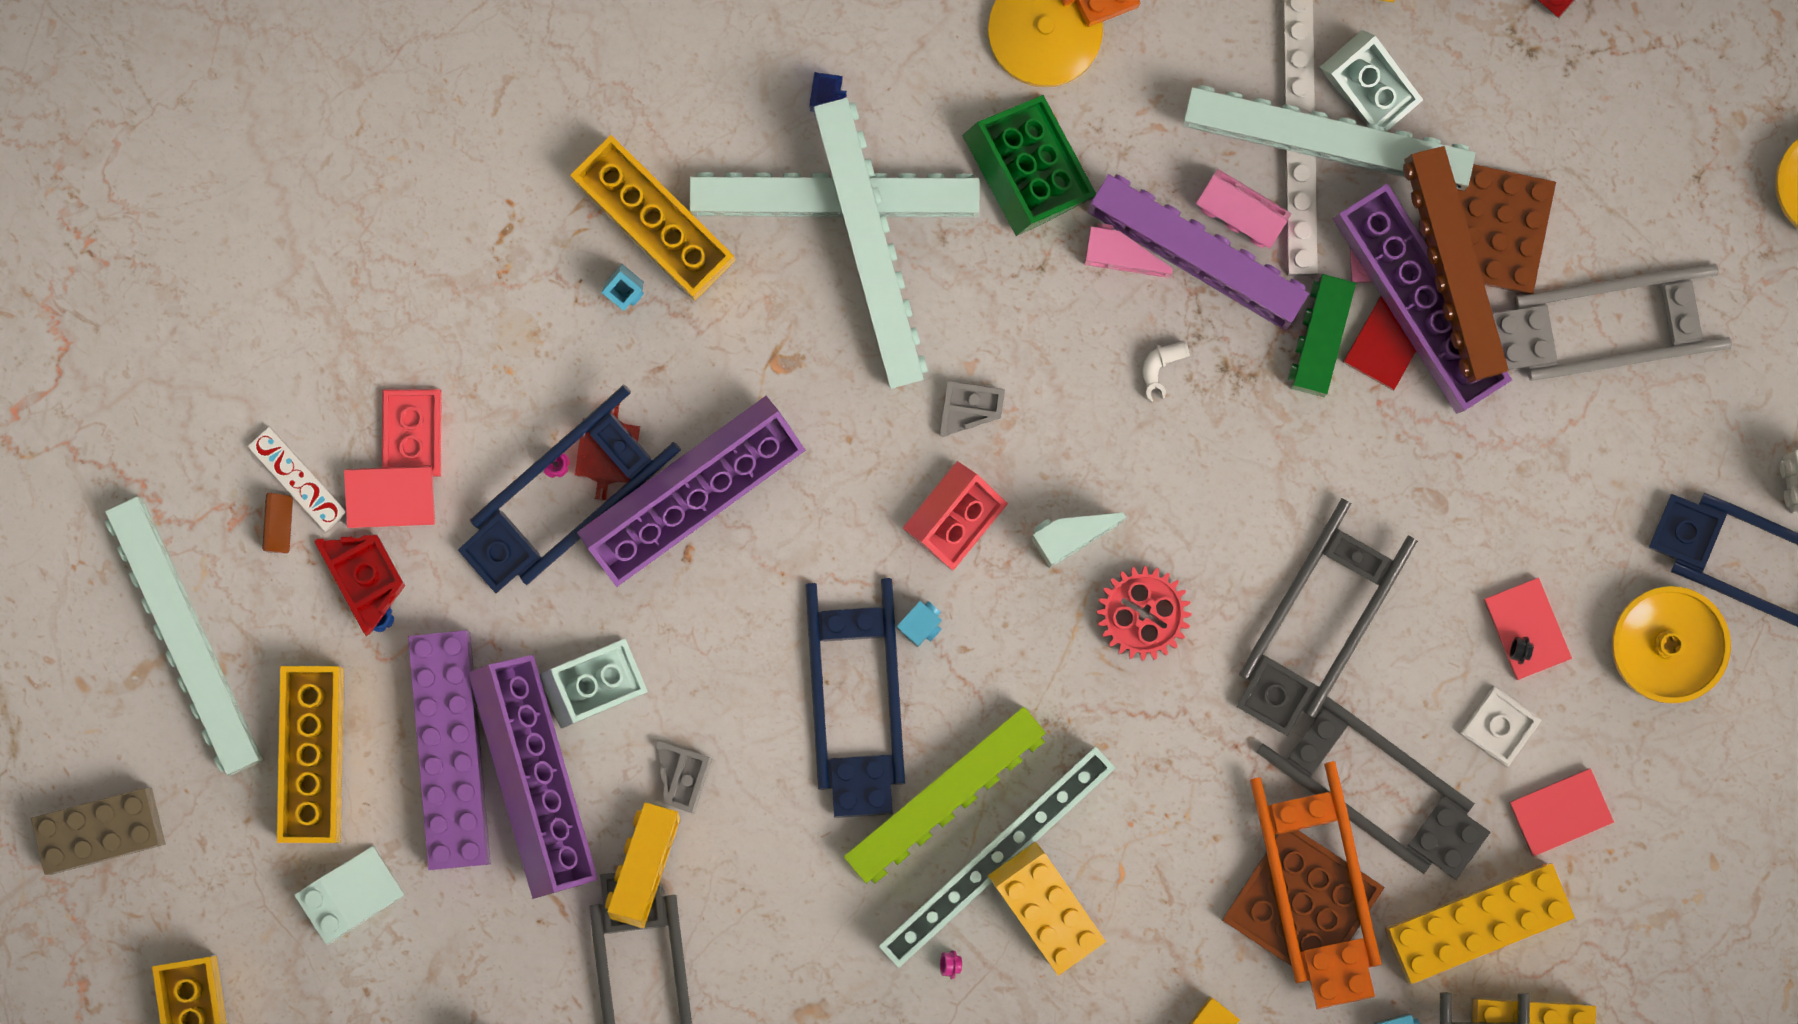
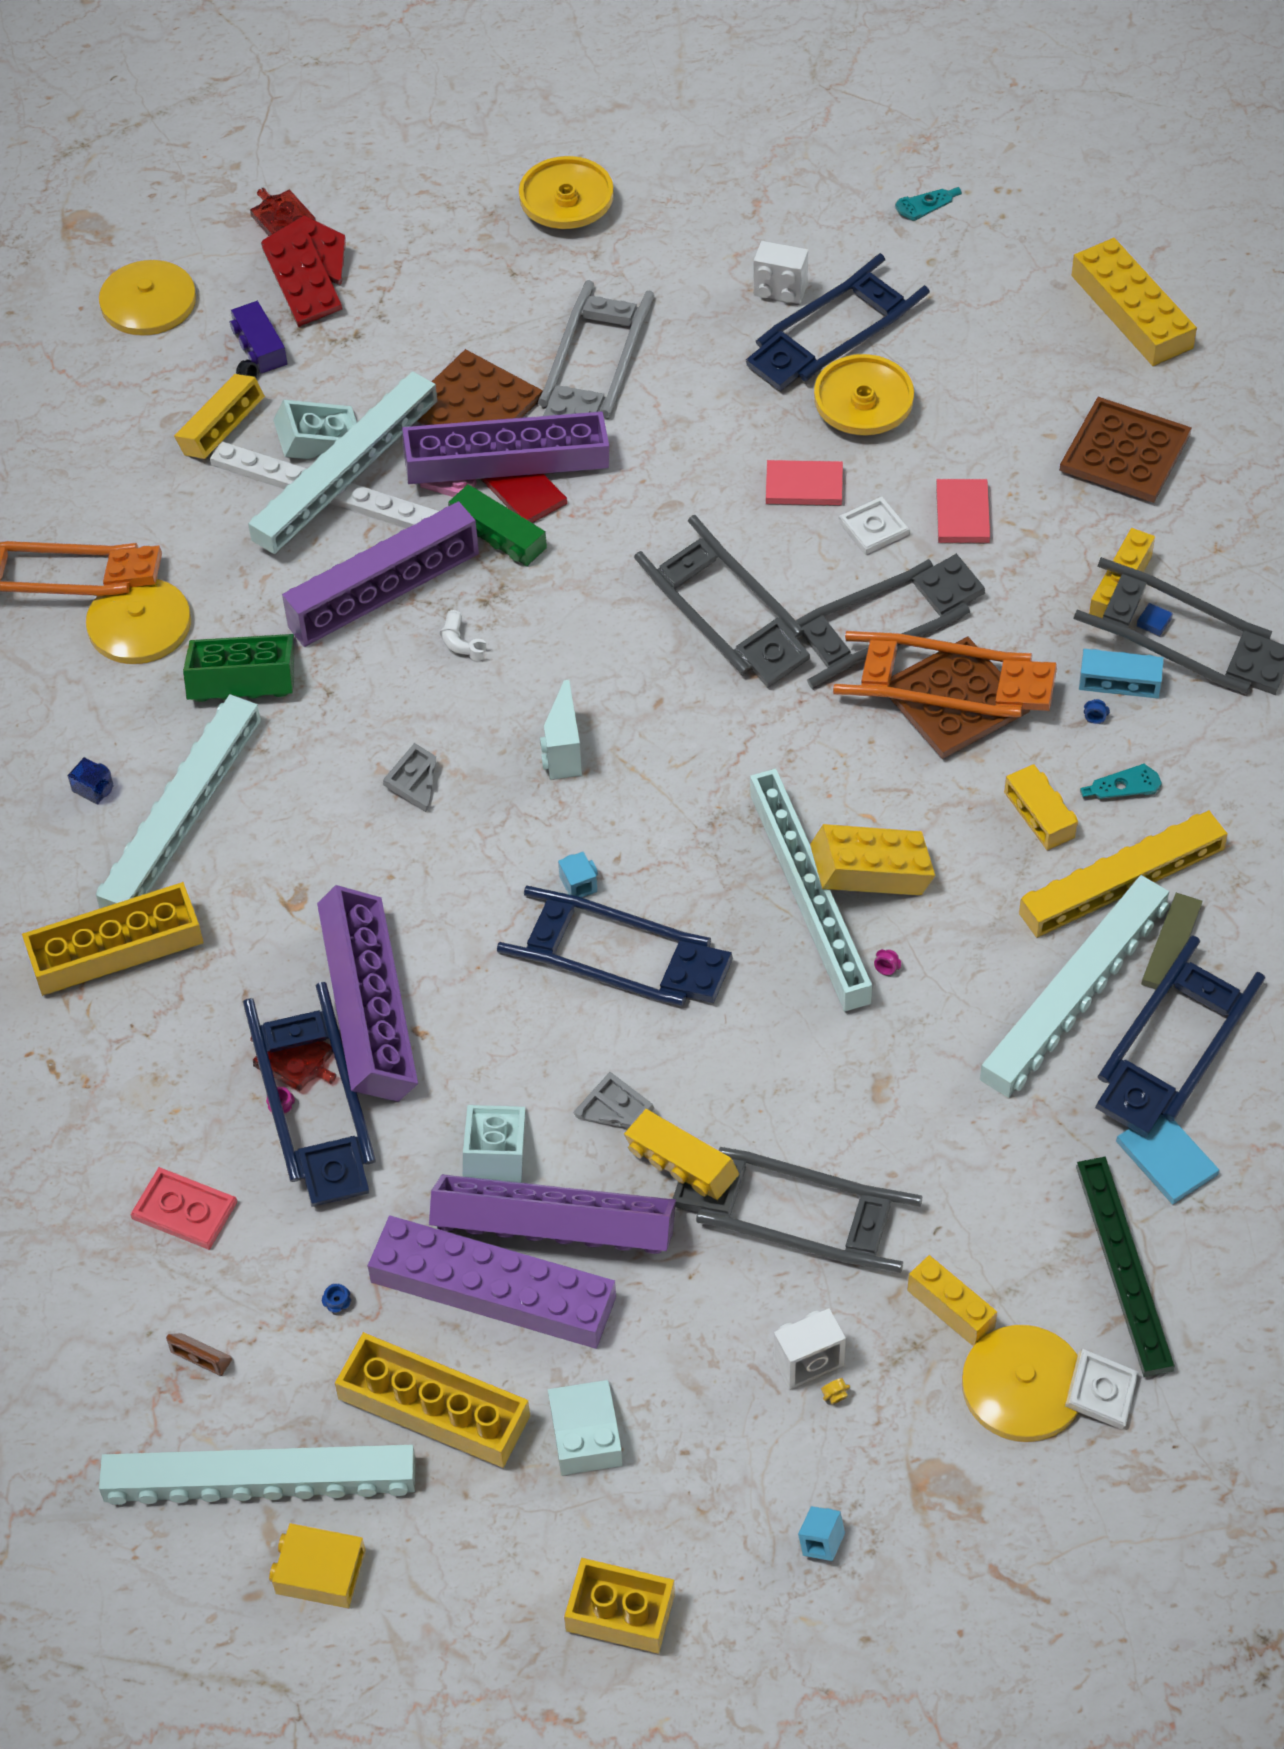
camera: 65 degrees left, 30 degrees down
dark tan brick [31,788,166,875] -> none
white tile [248,427,346,532] -> none
red wing [314,535,405,636] -> none
coral tile [344,466,435,528] -> none
medium azure brick [602,264,644,311] -> none
light aqua brick [814,97,928,389] -> none
lime brick [844,707,1046,884] -> none
coral slope [903,461,1008,570] -> none
bright pink slope [1084,223,1173,278] -> none
coral gear [1096,566,1192,661] -> none
bright pink brick [1196,169,1292,249] -> none
yellow brick [1385,863,1575,984] -> none
dark orange brick [1403,146,1509,383] -> none
black plate [1510,636,1534,664] -> none
none -> yellow brick [269,1523,366,1609]
none -> dark orange plate [1059,397,1192,503]

